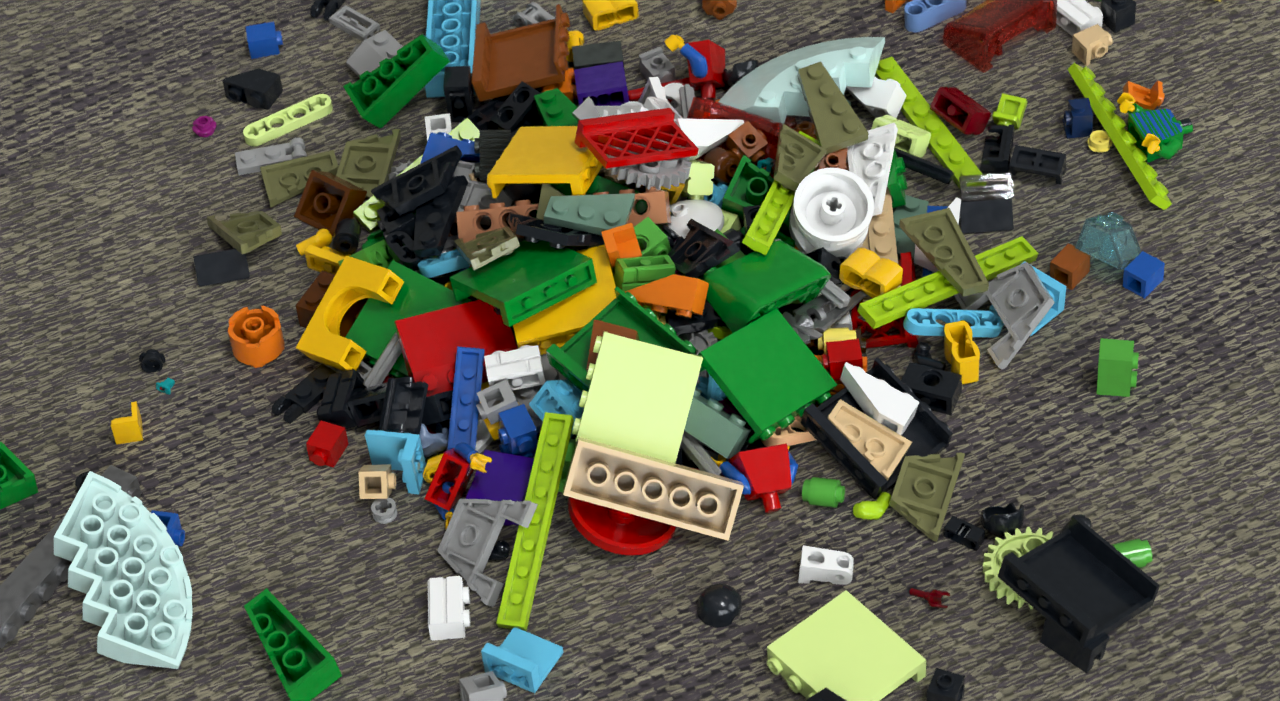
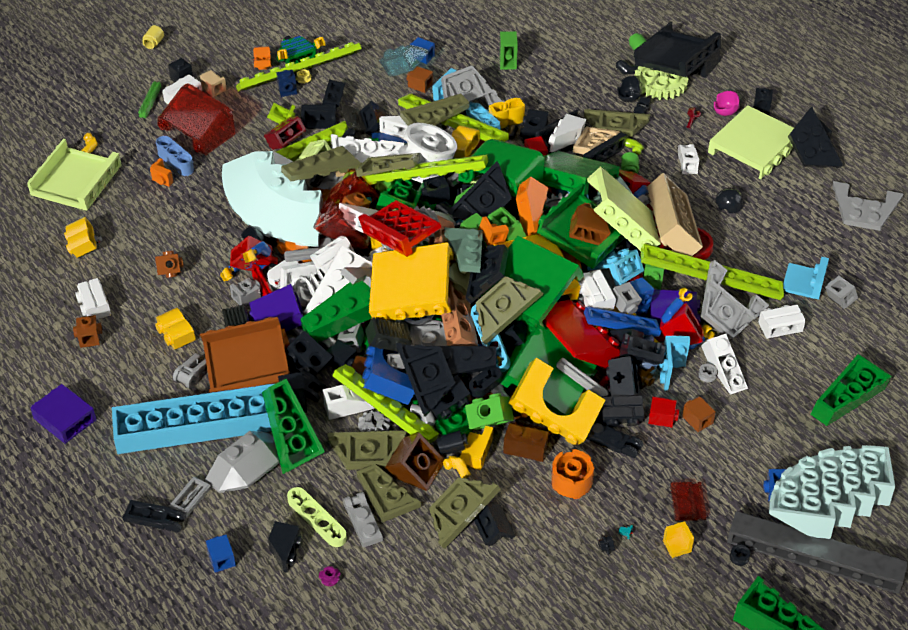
camera: 105 degrees left, 0 degrees up
tan brick [358,464,397,499] -> none
none -> clear red plate [670,482,706,521]
none -> dark orange brick [682,396,715,432]
none -> white slope [701,334,748,395]
none -> dark pink hair [714,91,740,116]

